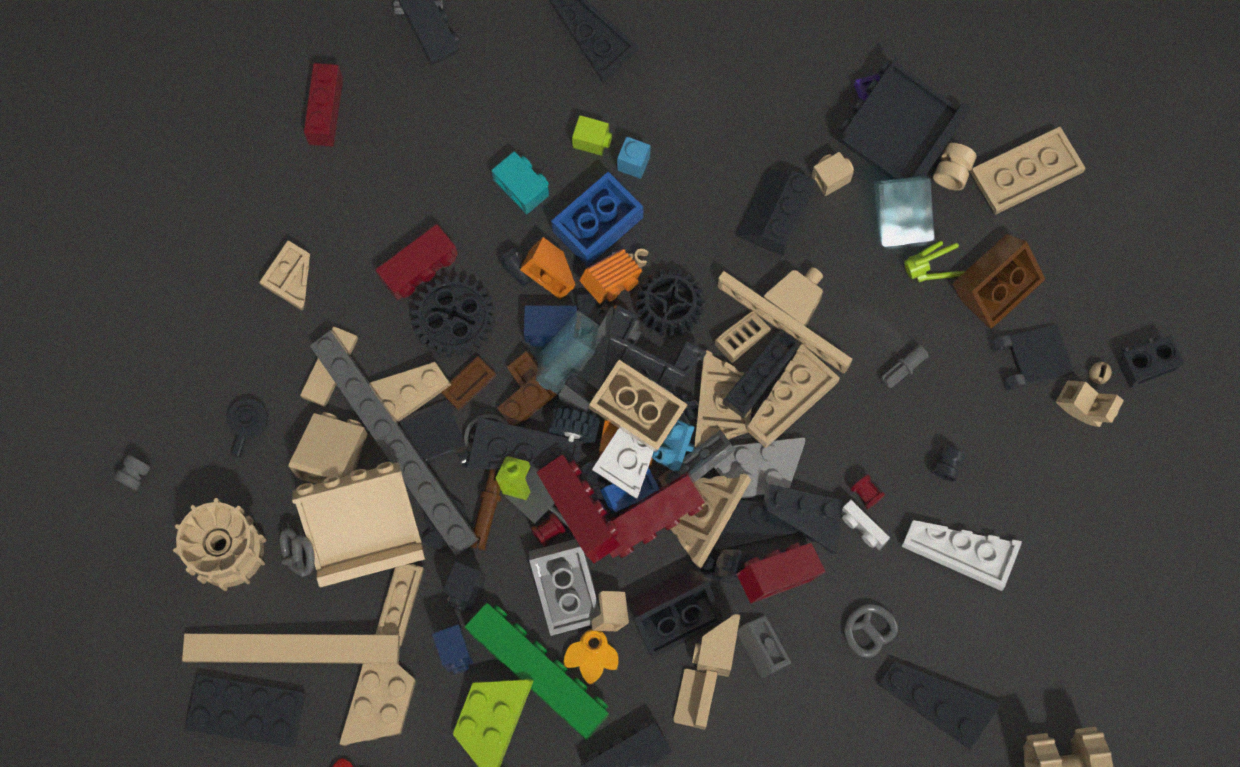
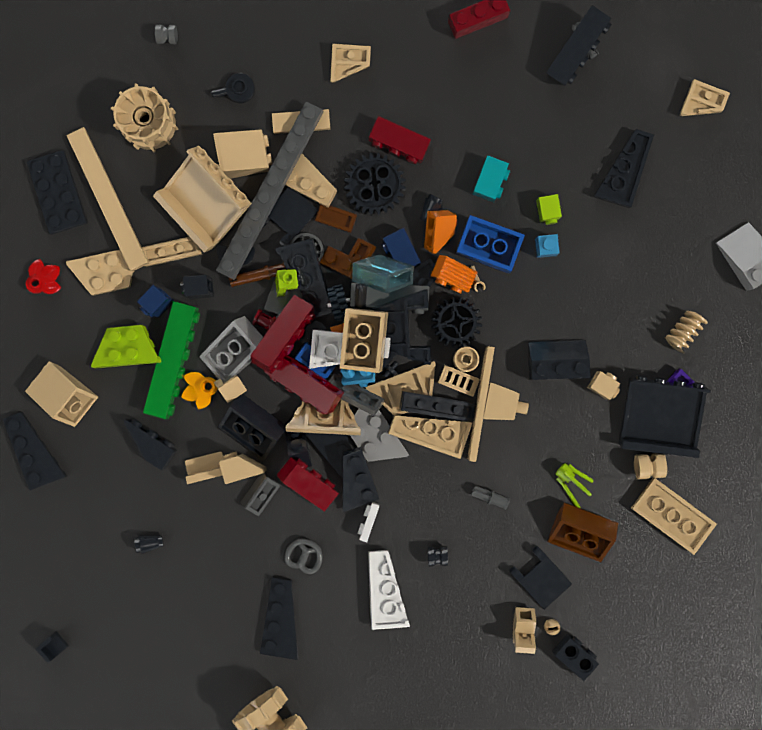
camera: 60 degrees right, 15 degrees up
dark grey piece [280,527,315,577] -> none
dark red bush [850,474,886,510] -> none
clear light blue brick [874,176,934,249] -> none
none -> tan wheel [453,347,479,372]
none -> tan piece [665,311,708,353]

